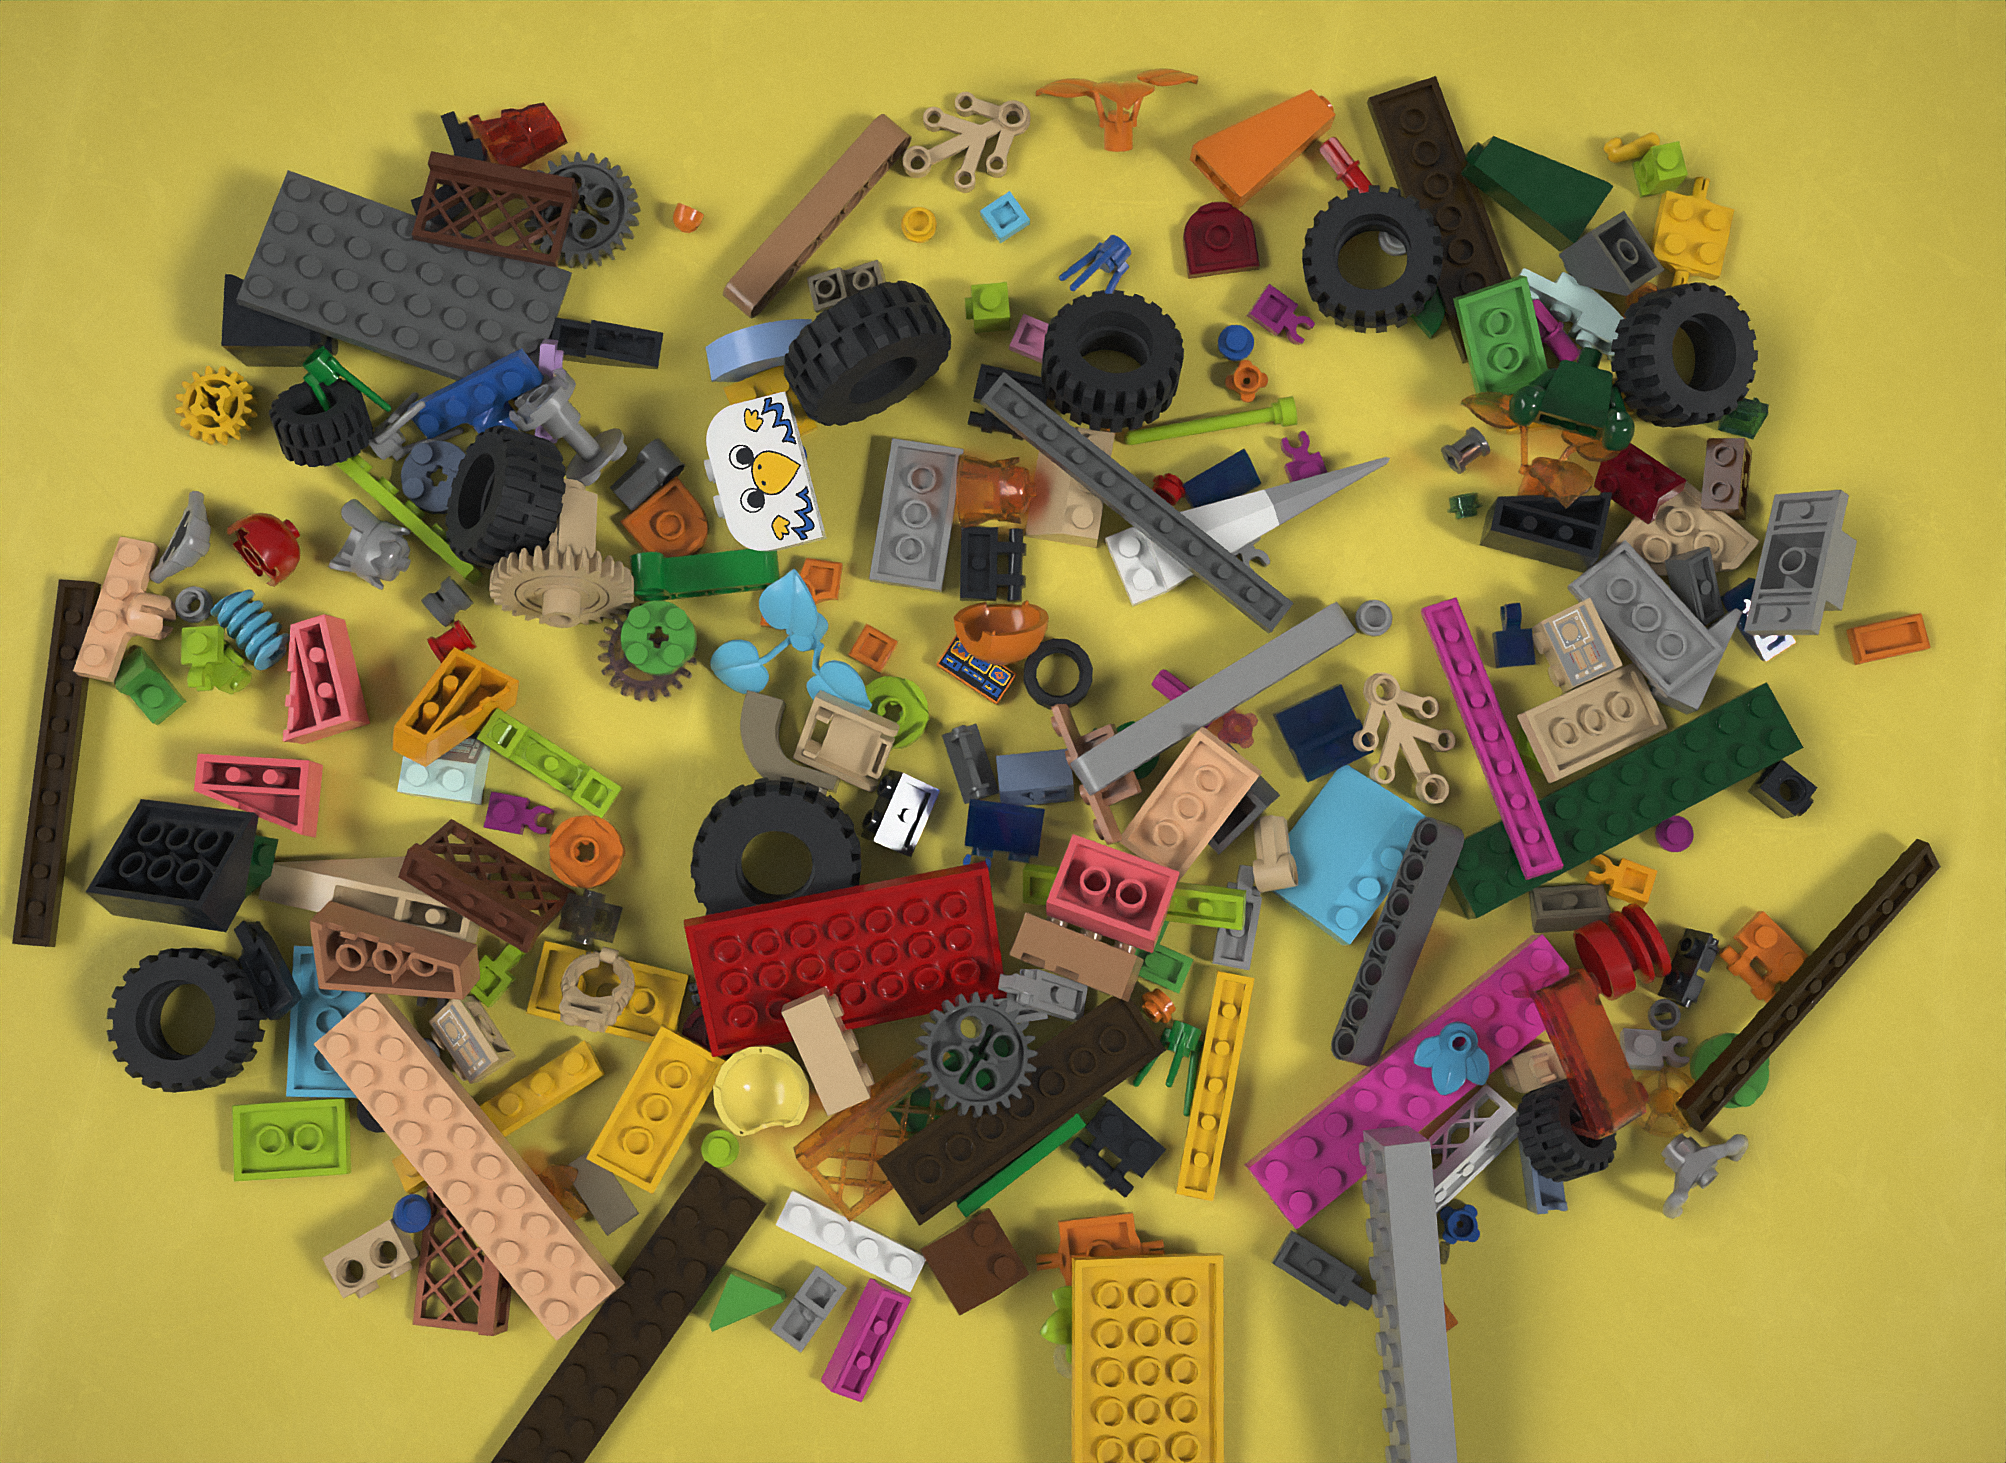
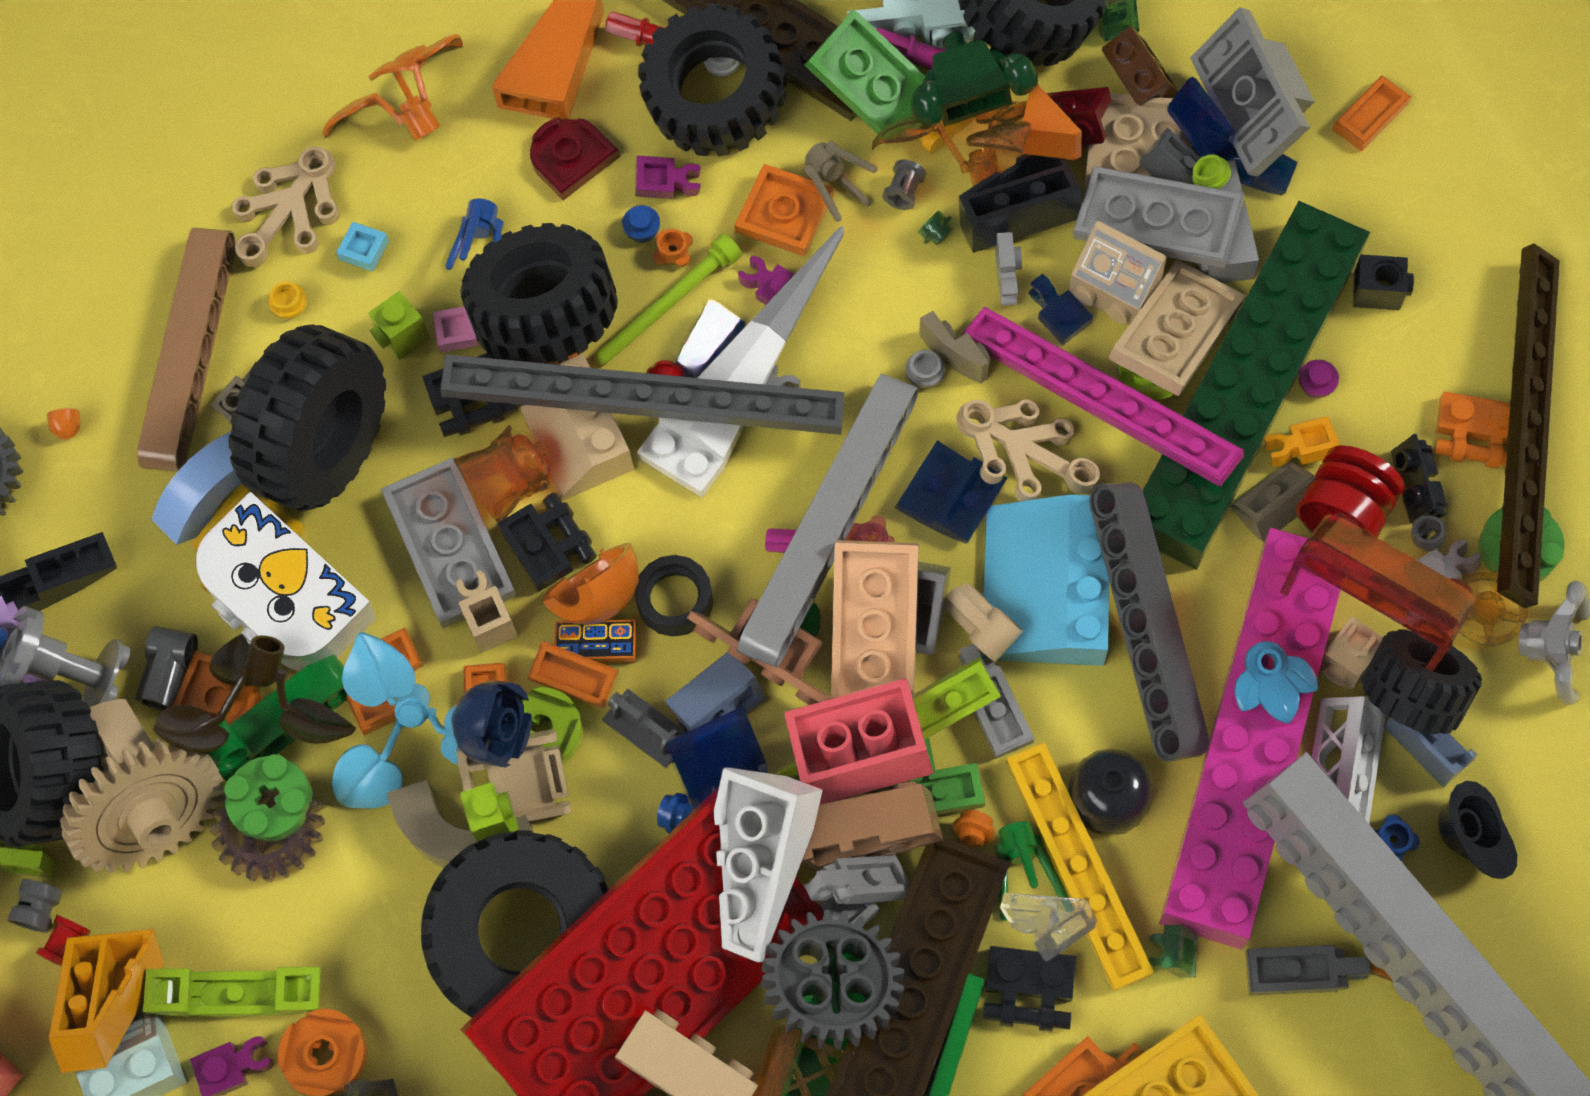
camera: 30 degrees left, 15 degrees down
bracket [861,770,940,858] -> none
green tile [1410,287,1445,339] -> none
none -> dark brown plant [153,634,356,753]
none -> dark blue cylinder [451,681,532,768]
none -> tan brick [456,570,518,653]
none -> lime brick [460,782,519,842]
none -> orange tile [527,641,619,709]
none -> blue plate [657,793,693,834]
none -> white wedge [714,768,823,963]
none -> orange plate [734,164,834,257]
none -> dark tan plant [803,140,877,222]
none -> dark tan slope [919,311,991,383]
none -> light grey plate [995,232,1022,306]
none -> clear slope [1000,893,1097,961]
none -> orange slope [1021,84,1082,160]
none -> black cylinder [1068,749,1153,835]
none -> clear green tile [1148,925,1198,978]
none -> clear blue slope [1167,77,1236,158]
none -> lime plate [1192,155,1231,189]
none -> black piece [1438,781,1518,879]

